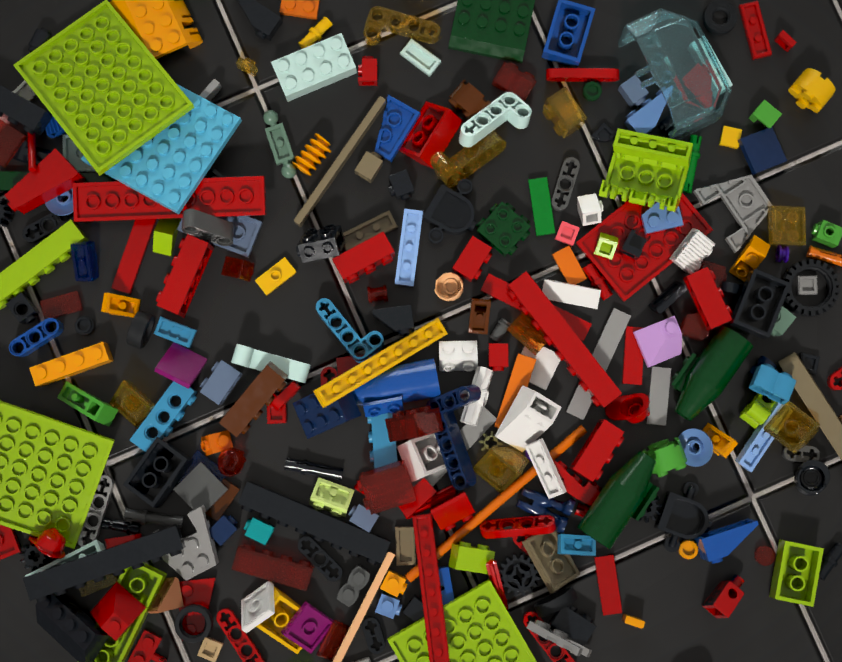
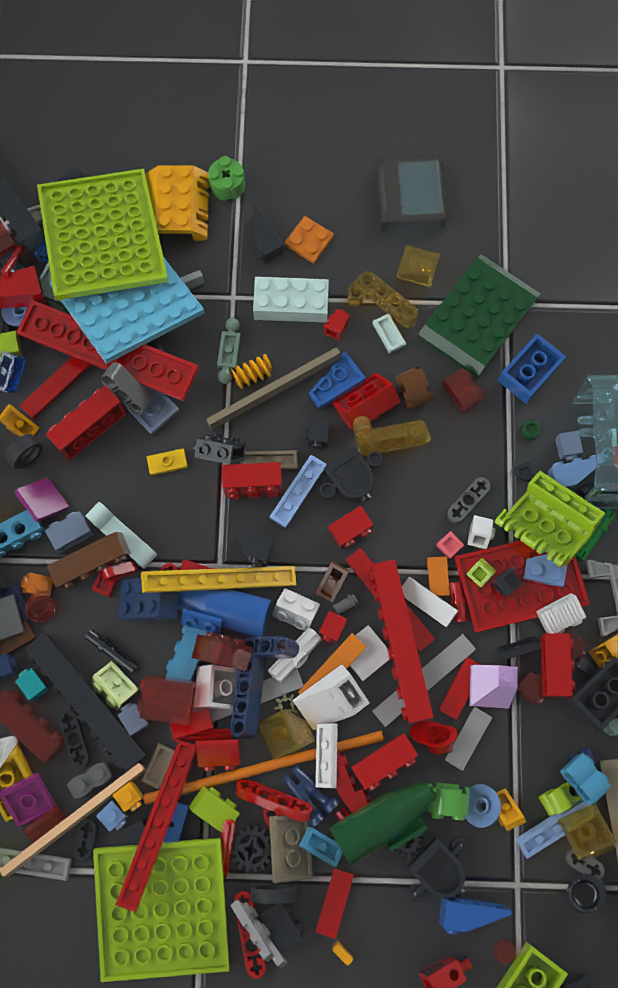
camera: 30 degrees right, 10 degrees down
lime slope [153,219,181,257] -> none
dark azure plate [154,316,197,348] -> none
clear red bracket [221,256,254,282] -> none
clear yellow plate [236,57,258,77] -> none
yellow pin [298,17,333,49] -> none
dark azure beam [316,298,384,363] -> none
dark tan brick [355,151,383,183] -> none
clear red bush [367,284,388,304] -> none
light nougat hair [434,272,464,302] -> none
light aqua beam [459,92,532,147] -> none
dark green brick [476,202,531,257] -> none
clear orange plate [507,313,546,355] -> none
green tile [528,177,555,236] -> none
clear yellow brick [543,87,587,139] -> none
red beam [546,68,619,82] -> none
dark green piece [671,326,753,421] -> none
light orange tile [678,539,698,559] -> none

